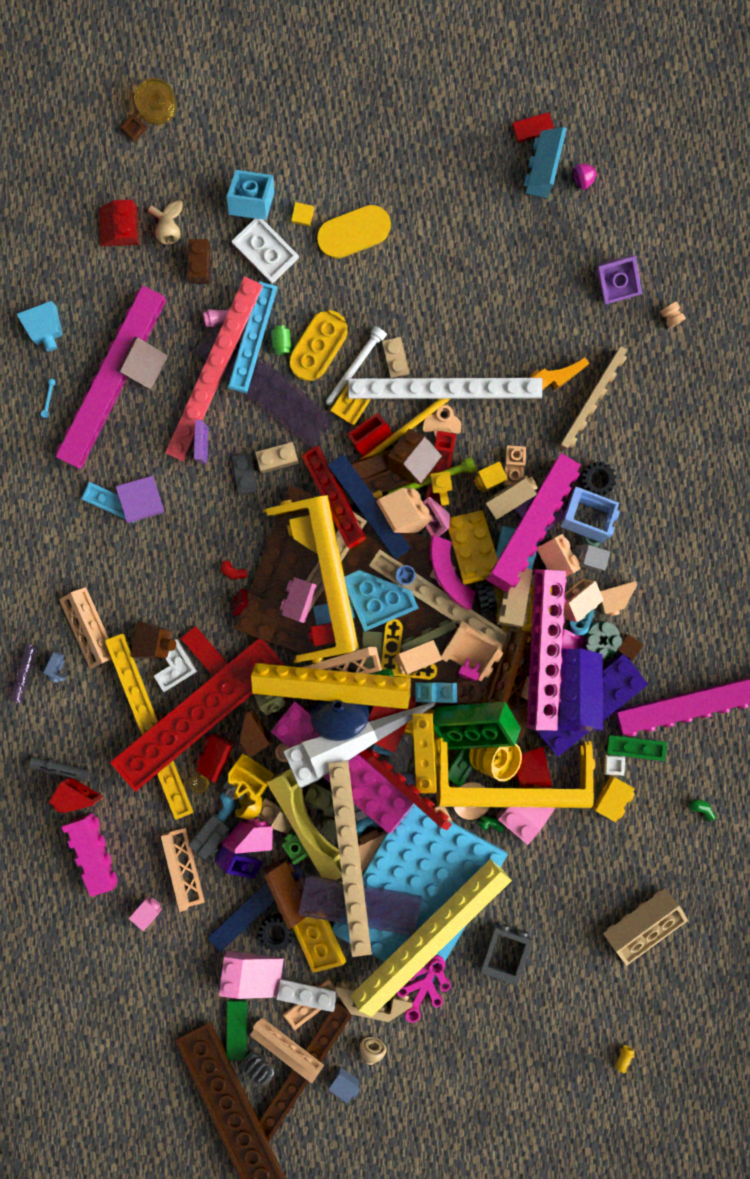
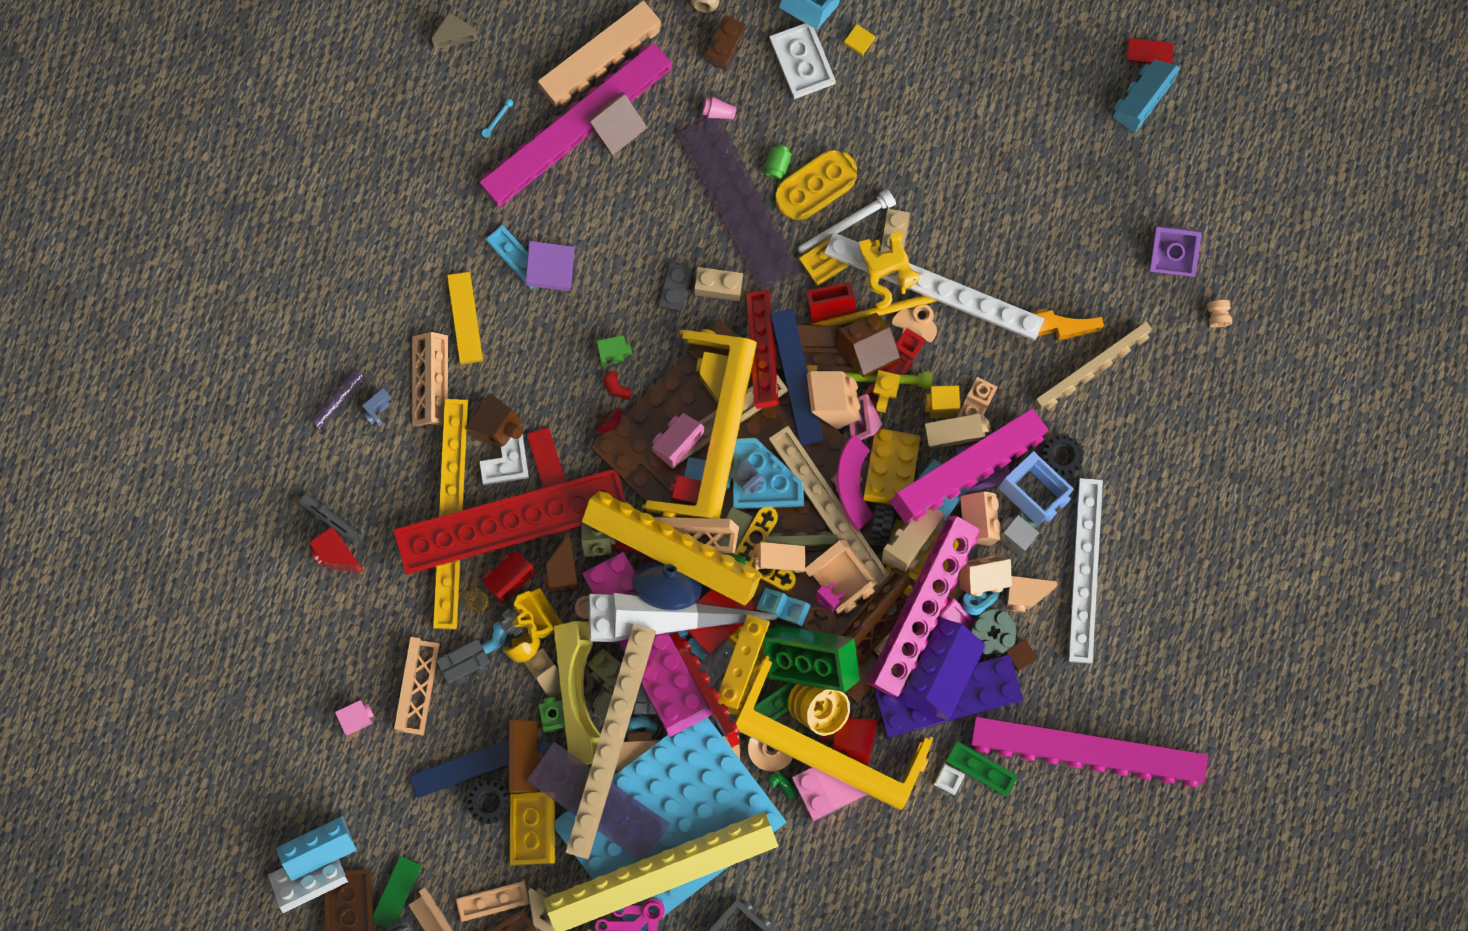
camera: 20 degrees right, 10 degrees down
medium azure torso [17,301,62,351] -> none
dark pink wedge [62,813,118,897] -> none
coral plate [165,276,263,461] -> none
medium lavender tile [194,420,209,464] -> none
dark purple slope [214,846,262,879] -> none
bright pink slope [219,951,284,999] -> none
slope [222,817,273,853] -> none
medium azure tile [228,281,277,394] -> none
white plate [277,979,337,1012] -> none
yellow tile [317,205,391,259] -> none
medium blue wheel [396,565,416,585] -> none
dark pink cone [573,163,597,190] -> none
yellow brick [592,775,635,822] -> none
green arm [689,799,716,822] -> none
none -> white plate [268,859,348,913]
none -> medium azure slope [276,816,356,881]
none -> yellow tile [447,272,483,364]
none -> light nougat brick [538,0,661,108]
none -> bright green brick [597,335,632,367]
none -> sand blue bracket [729,458,765,495]
none -> yellow animal [859,231,920,309]
none -> white plate [1068,478,1103,664]

